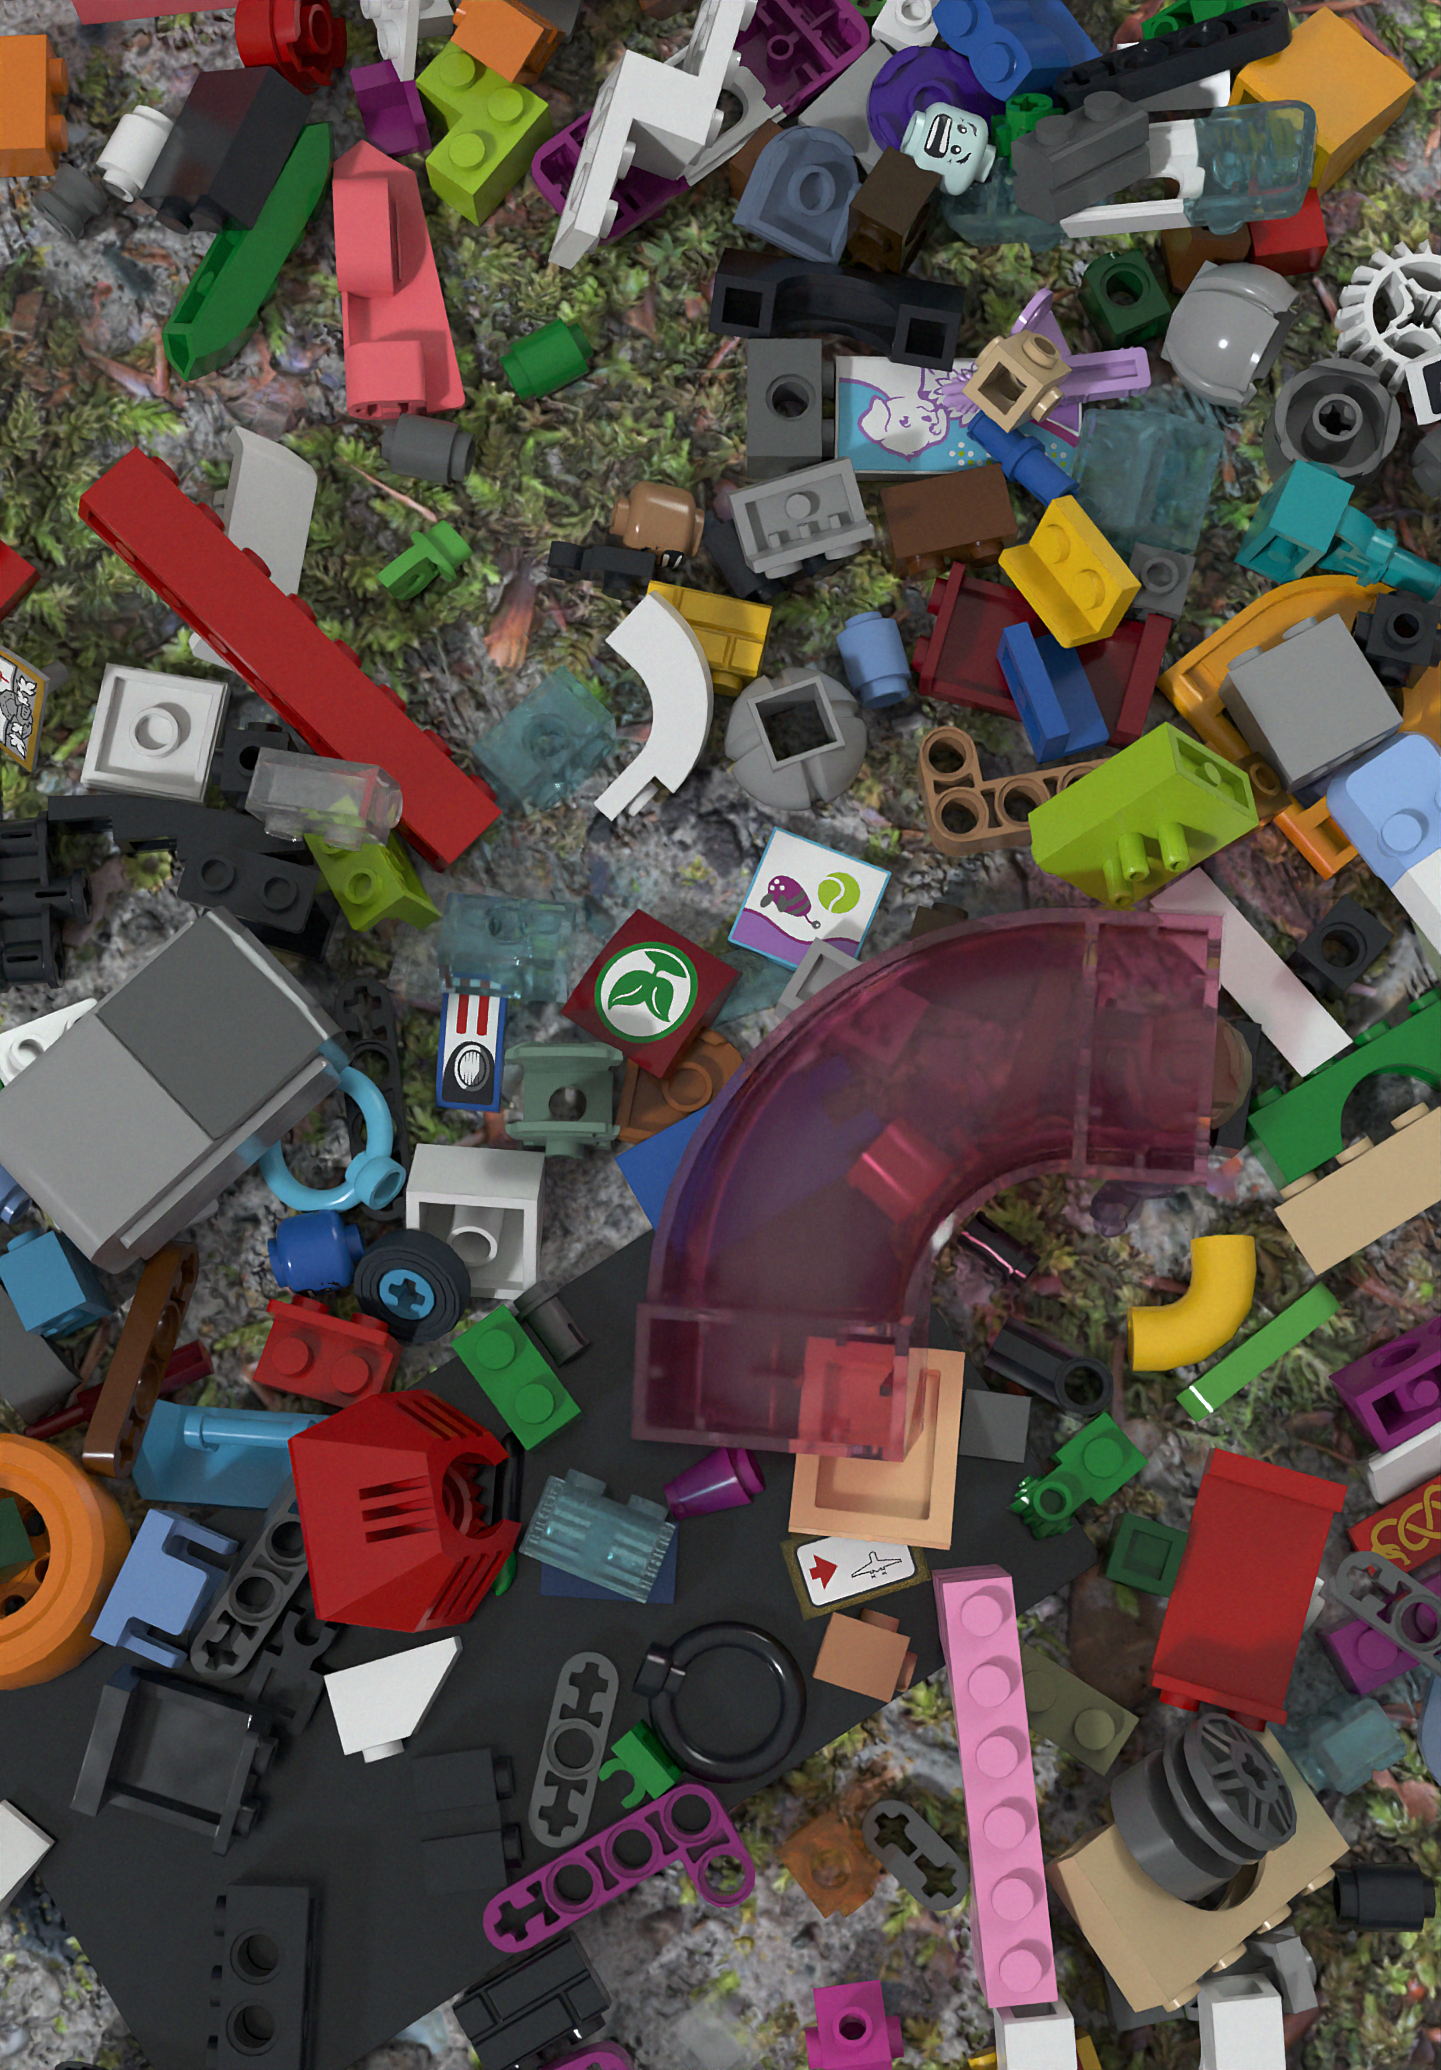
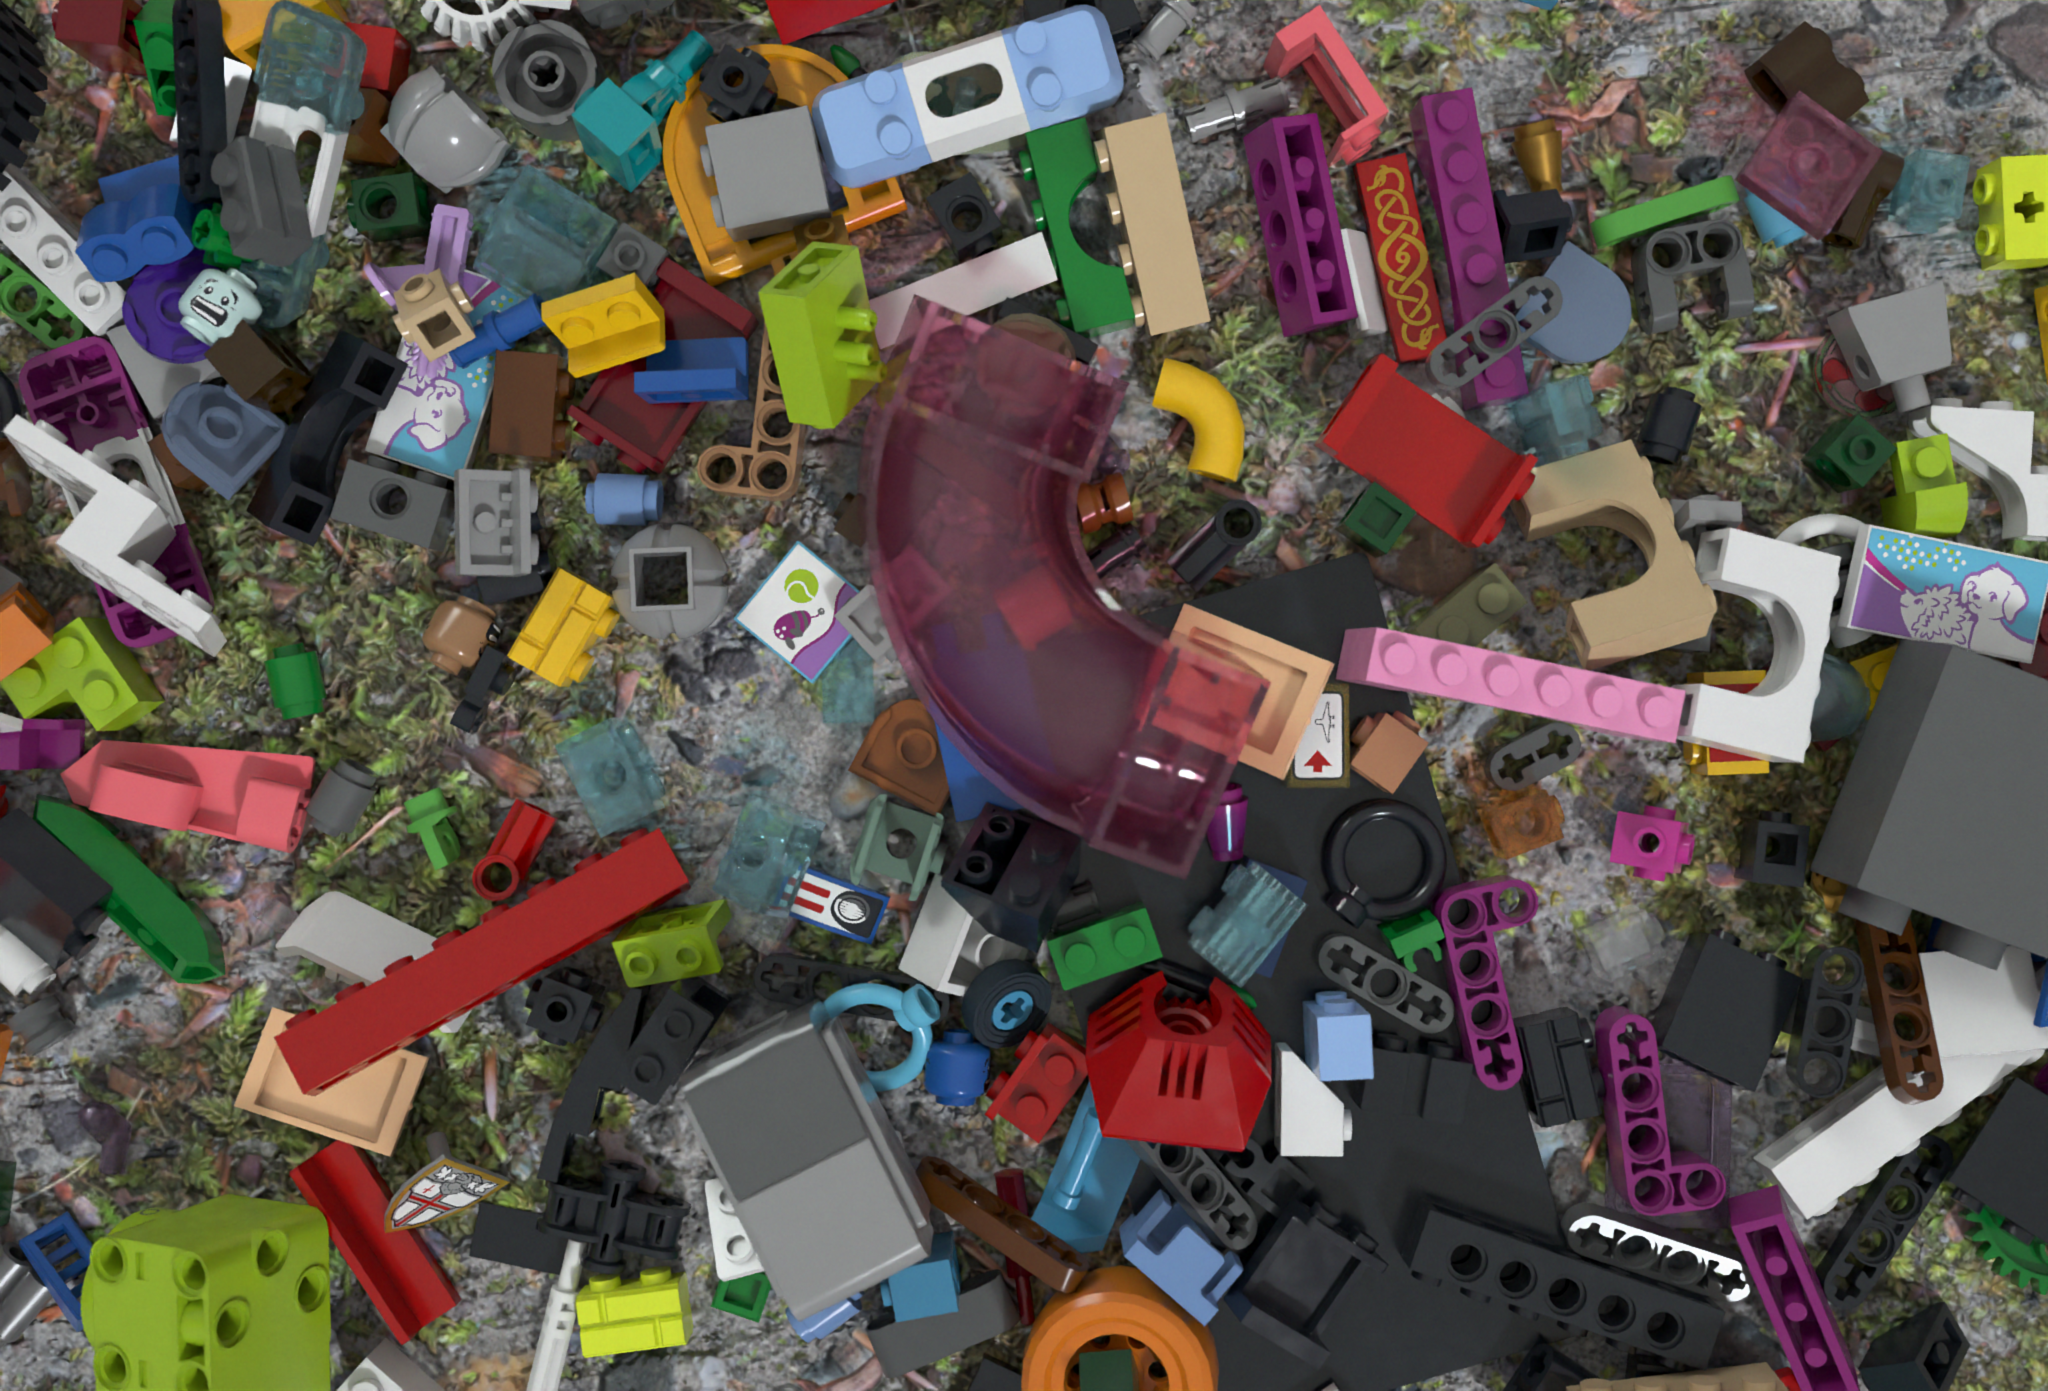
camera: 75 degrees left, 10 degrees up
white tile [80,663,231,807] -> none
clear brick [245,747,403,851] -> none
slope [560,909,743,1081] -> none
white arch [593,590,714,821] -> none
dark grey tile [957,1389,1031,1464] -> none
green brick [1009,1411,1149,1541] -> none
dark grey wheel [1110,1713,1297,1901] -> none
bright green beam [1175,1281,1342,1423] -> none
none -> light nougat piece [234,1007,429,1157]
none -> red piece [472,798,558,901]
none -> black slope [941,802,1081,953]
none -> dark orange wheel [1071,472,1134,534]
none -> light blue brick [1302,991,1374,1081]

